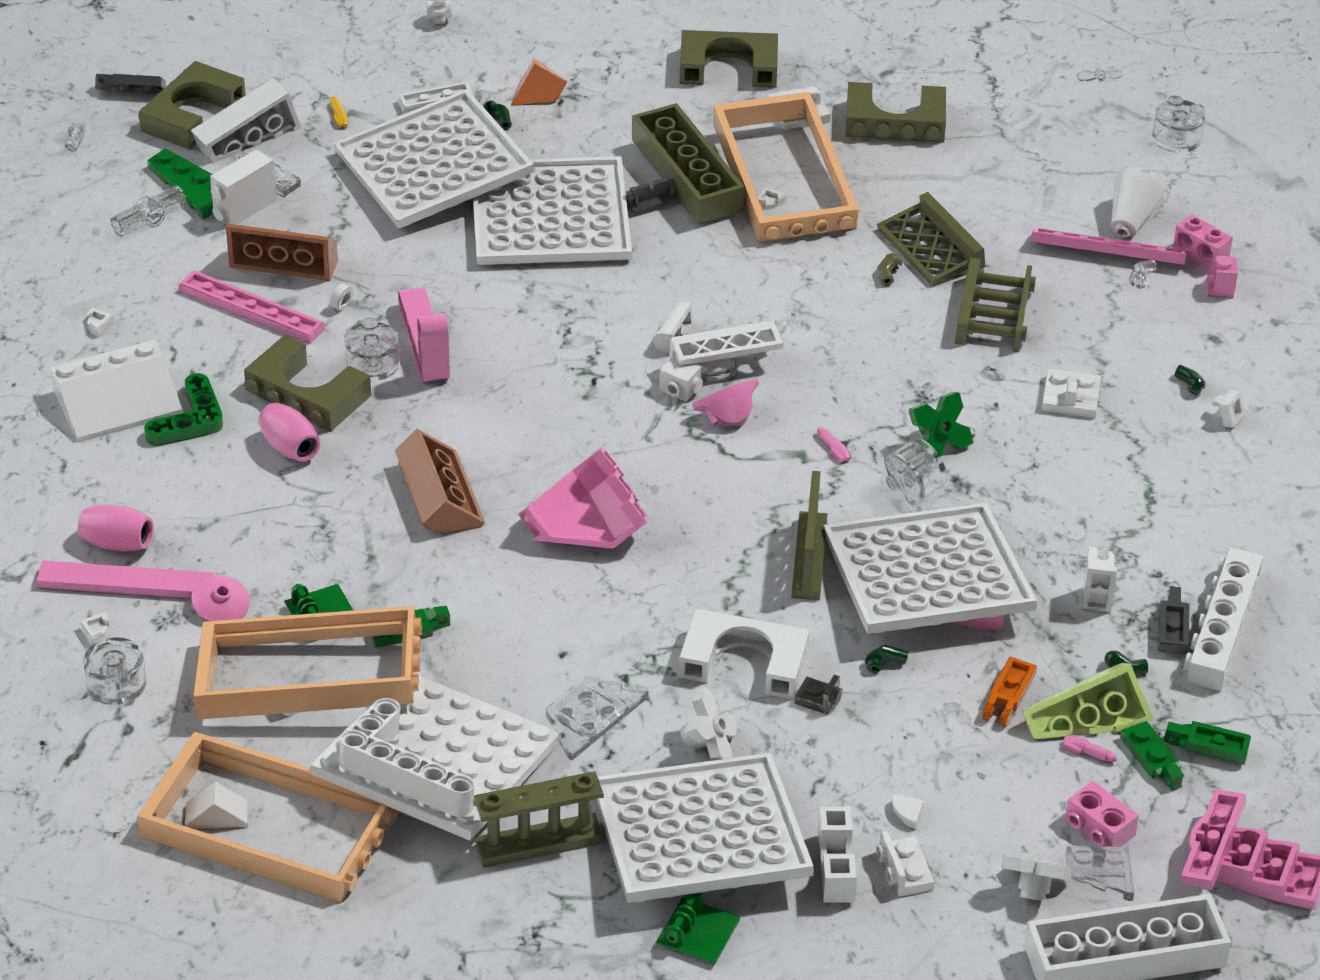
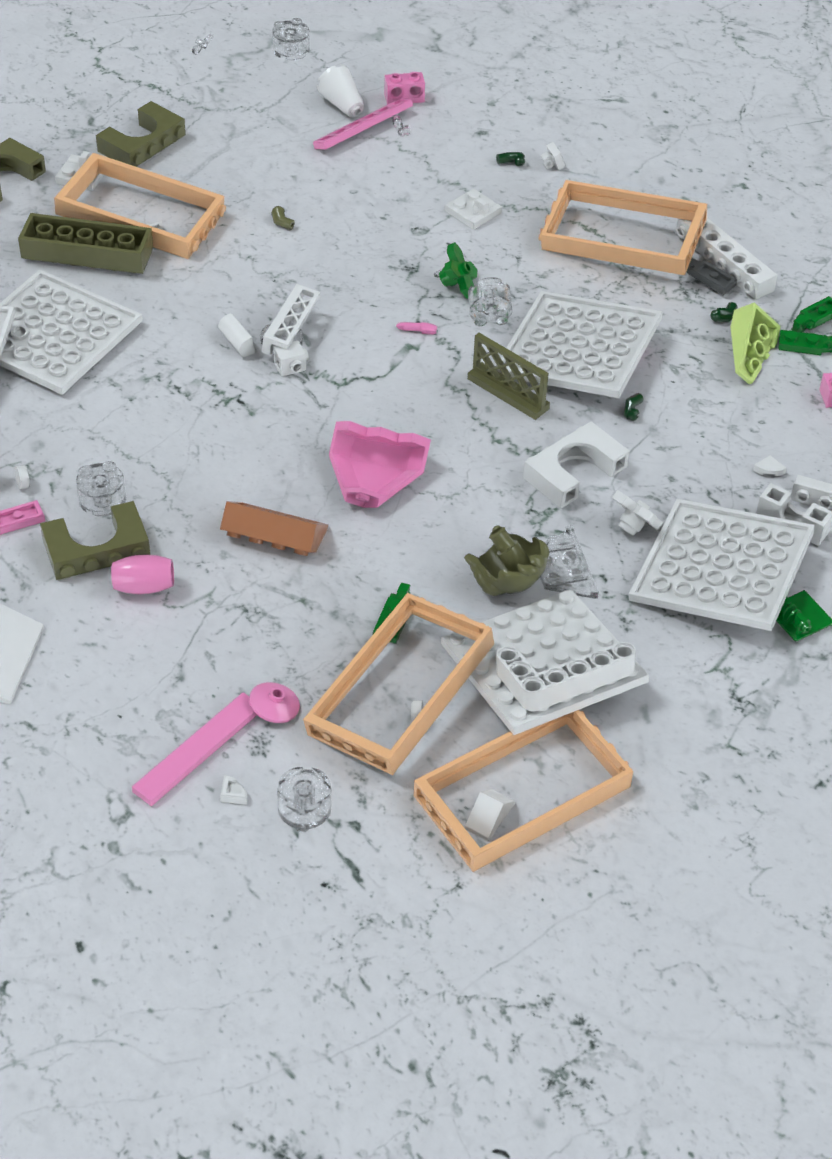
camera: 55 degrees left, 5 degrees up
bright pink piece [78,505,154,552] -> none
green beam [144,373,223,446] -> none
green hinge [284,584,354,615] -> none
bright pink beam [398,287,450,382] -> none
olive fence [474,771,604,868] -> none
dark grey hinge [626,177,679,213] -> none
bright pink hat [692,378,759,427] -> none
clear smoke bracket [795,674,843,715] -> none
olive fence [877,192,986,287] -> none
olive fence [955,257,1036,352] -> none
orange hinge [982,656,1037,727] -> none
bright pink piece [1062,736,1117,763] -> none
white hinge [1082,547,1117,613] -> none
bright pink brick [1206,255,1238,298] -> none
none -> olive piece [464,525,549,596]
none -> light nougat door [539,180,707,275]

